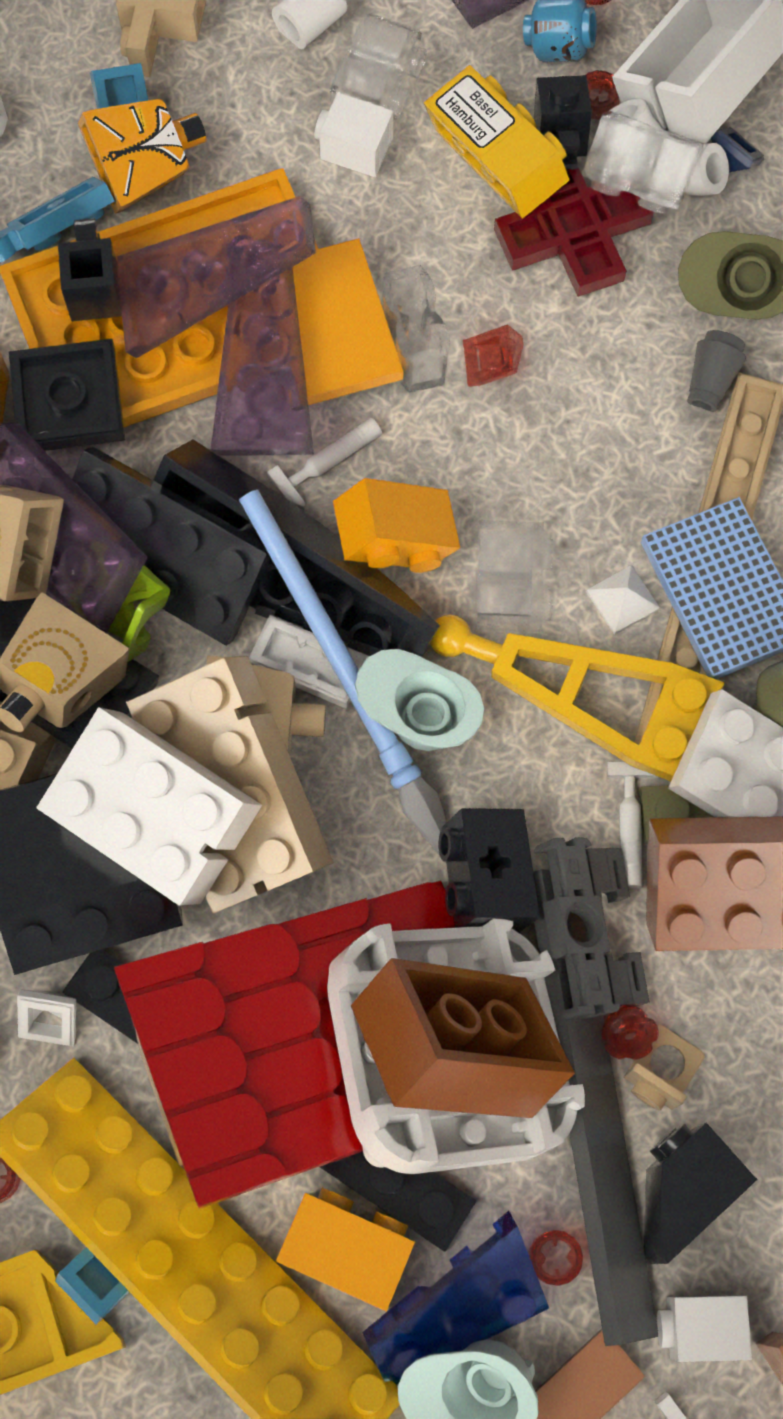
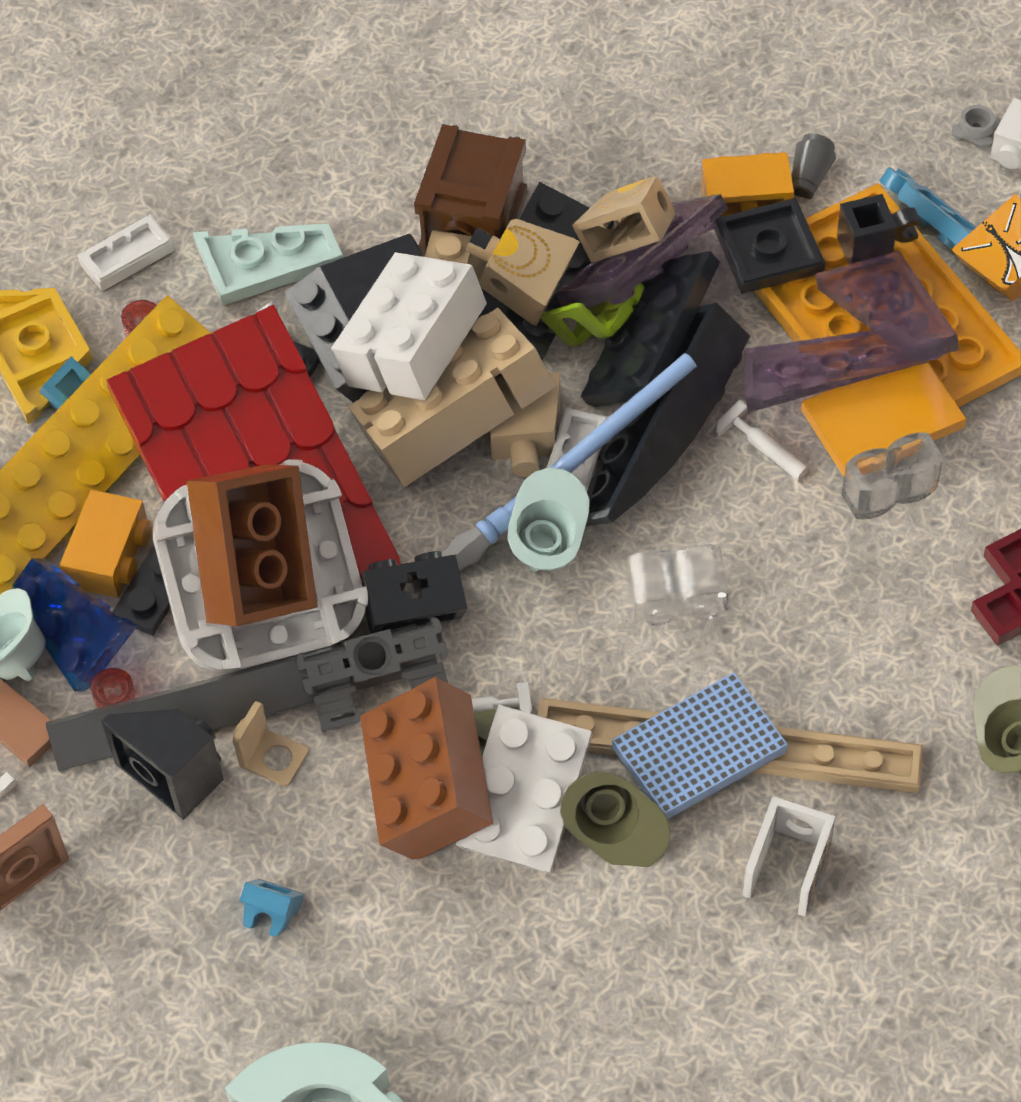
camera: 85 degrees right, 15 degrees down
light orange brick [333,478,461,573] -> none
yellow plate [430,614,724,782] -> none
clear red slope [463,324,524,387] -> none
white slope [586,565,660,635] -> none
clear red plate [602,1005,659,1060] -> none
white brick [657,1295,752,1362] -> none
dark grey cone [687,330,746,412] -> none

